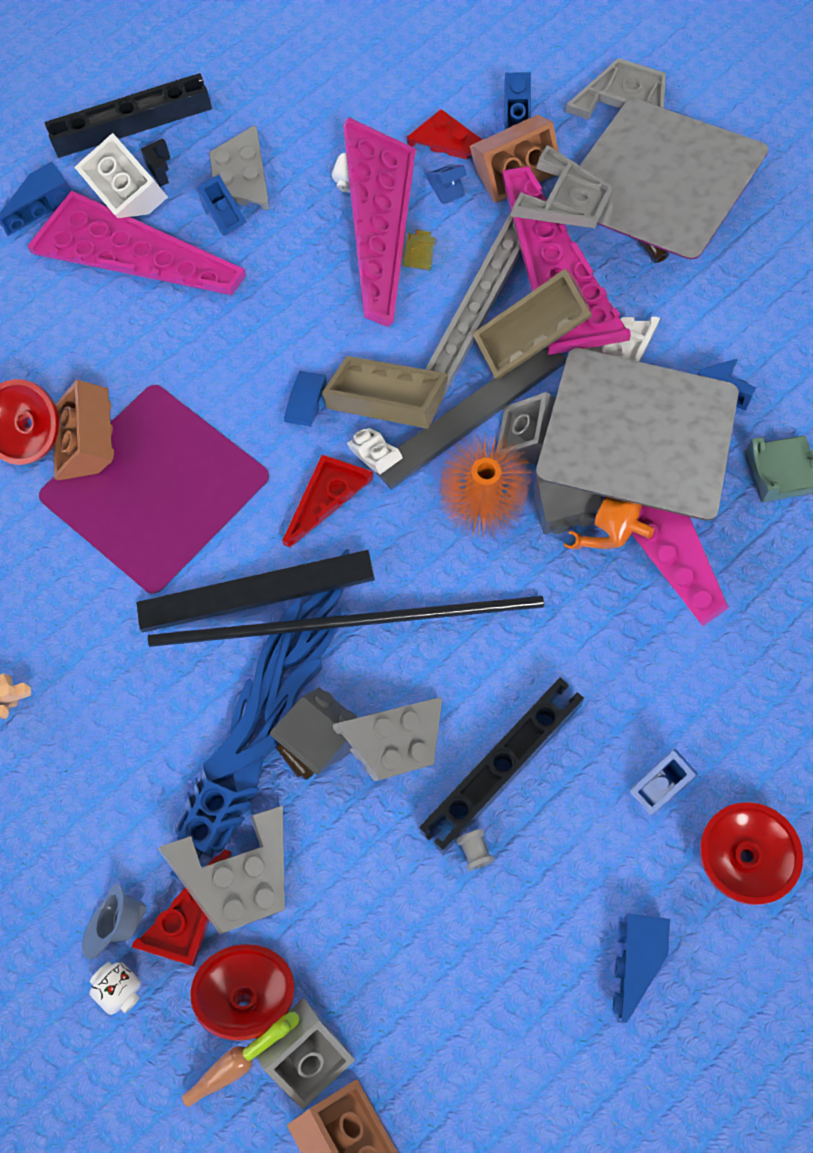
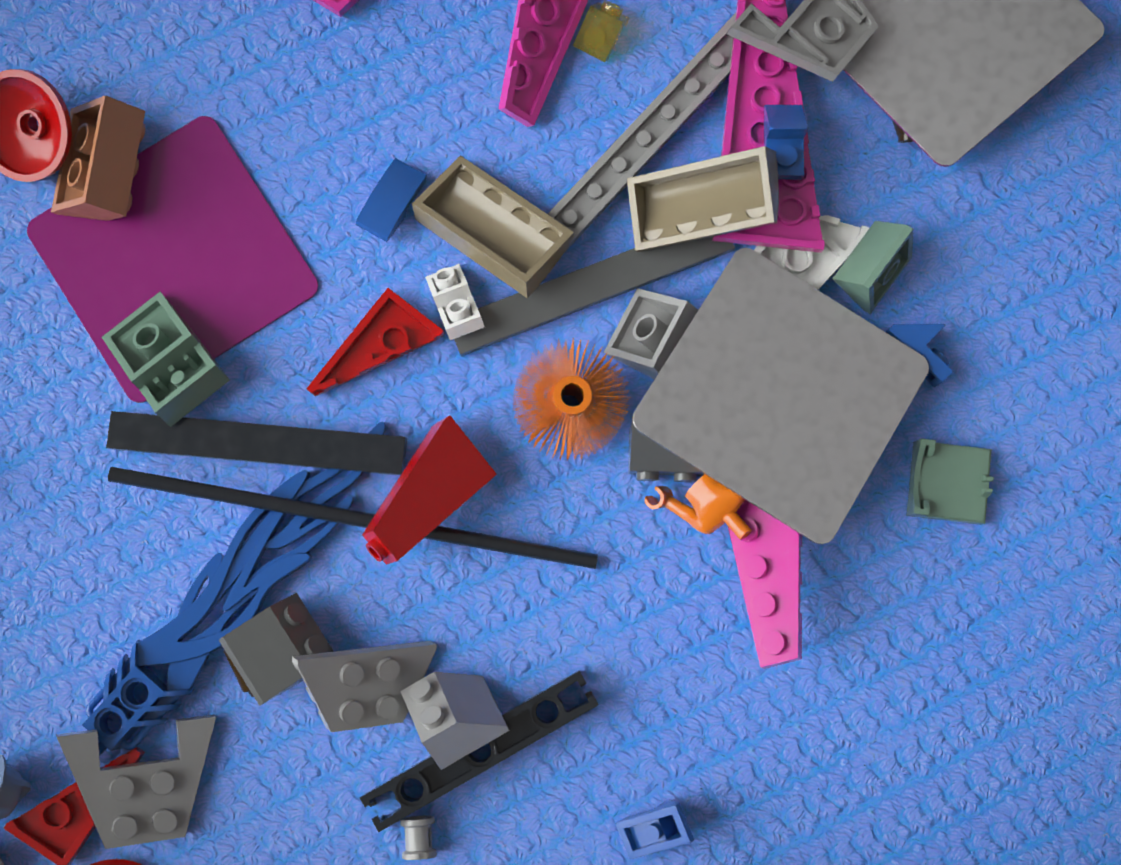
camera: 10 degrees right, 15 degrees up
none -> sand green slope [101,292,230,427]
none -> red slope [362,415,497,565]
none -> light grey slope [401,672,510,770]
none -> blue slope [764,105,808,180]
none -> sand green slope [832,221,913,314]

